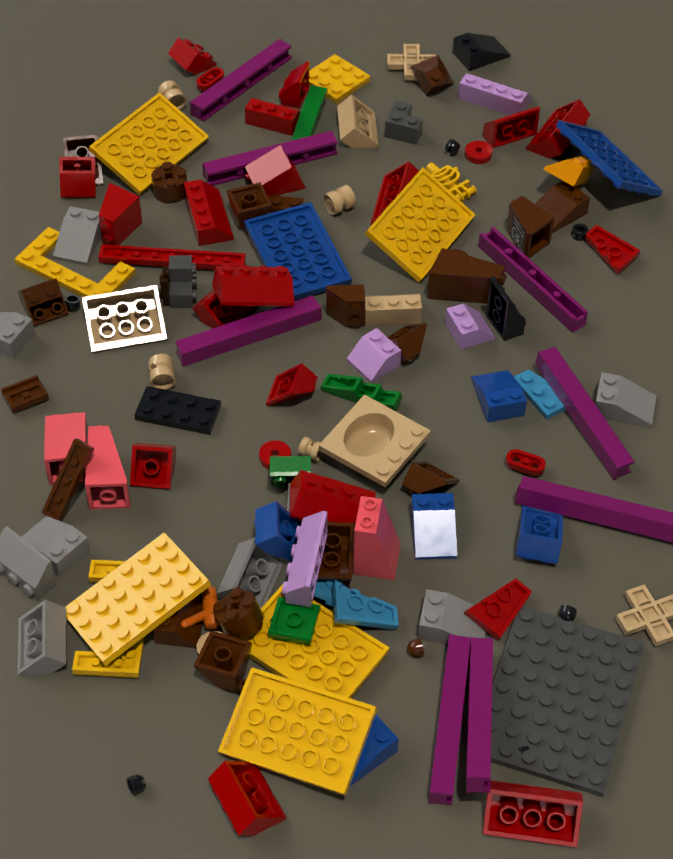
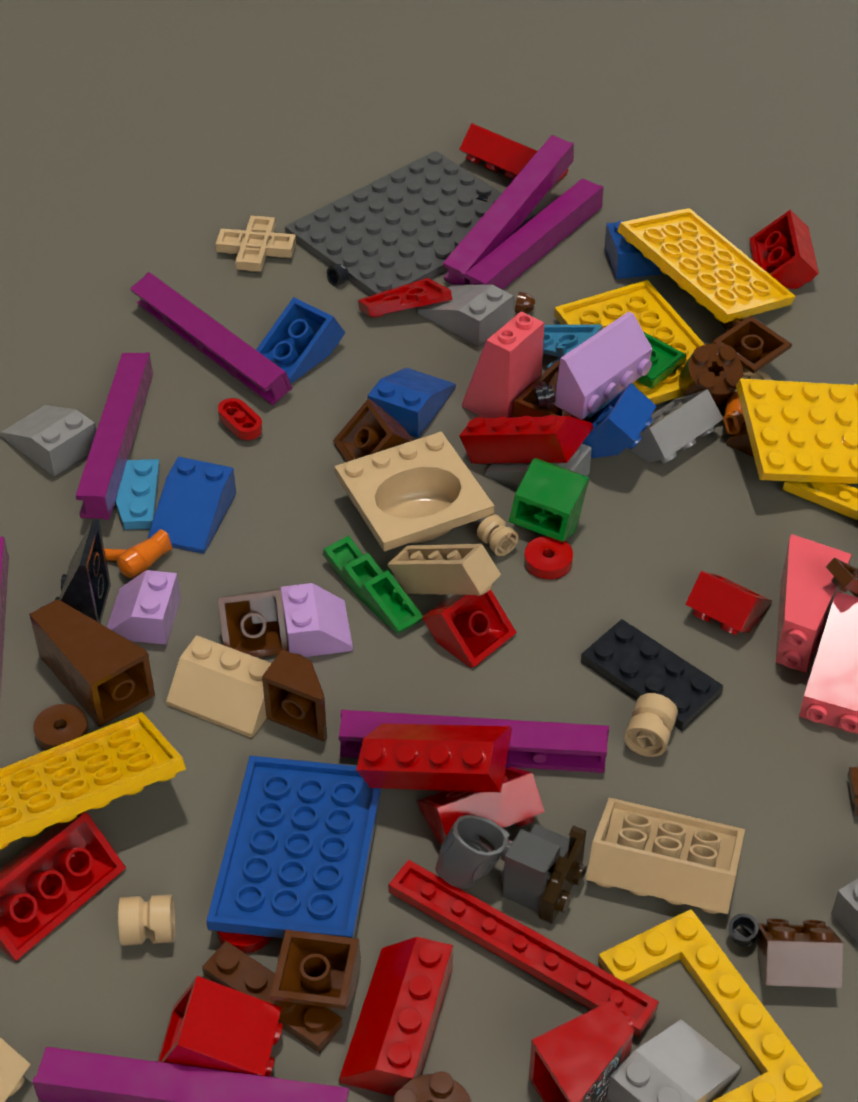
camera: 150 degrees left, 5 degrees down
none -> orange piece [104,529,173,579]
none -> tan brick [387,544,501,596]
none -> dark grey helmet [435,815,510,889]
none -> black plate [534,381,556,410]

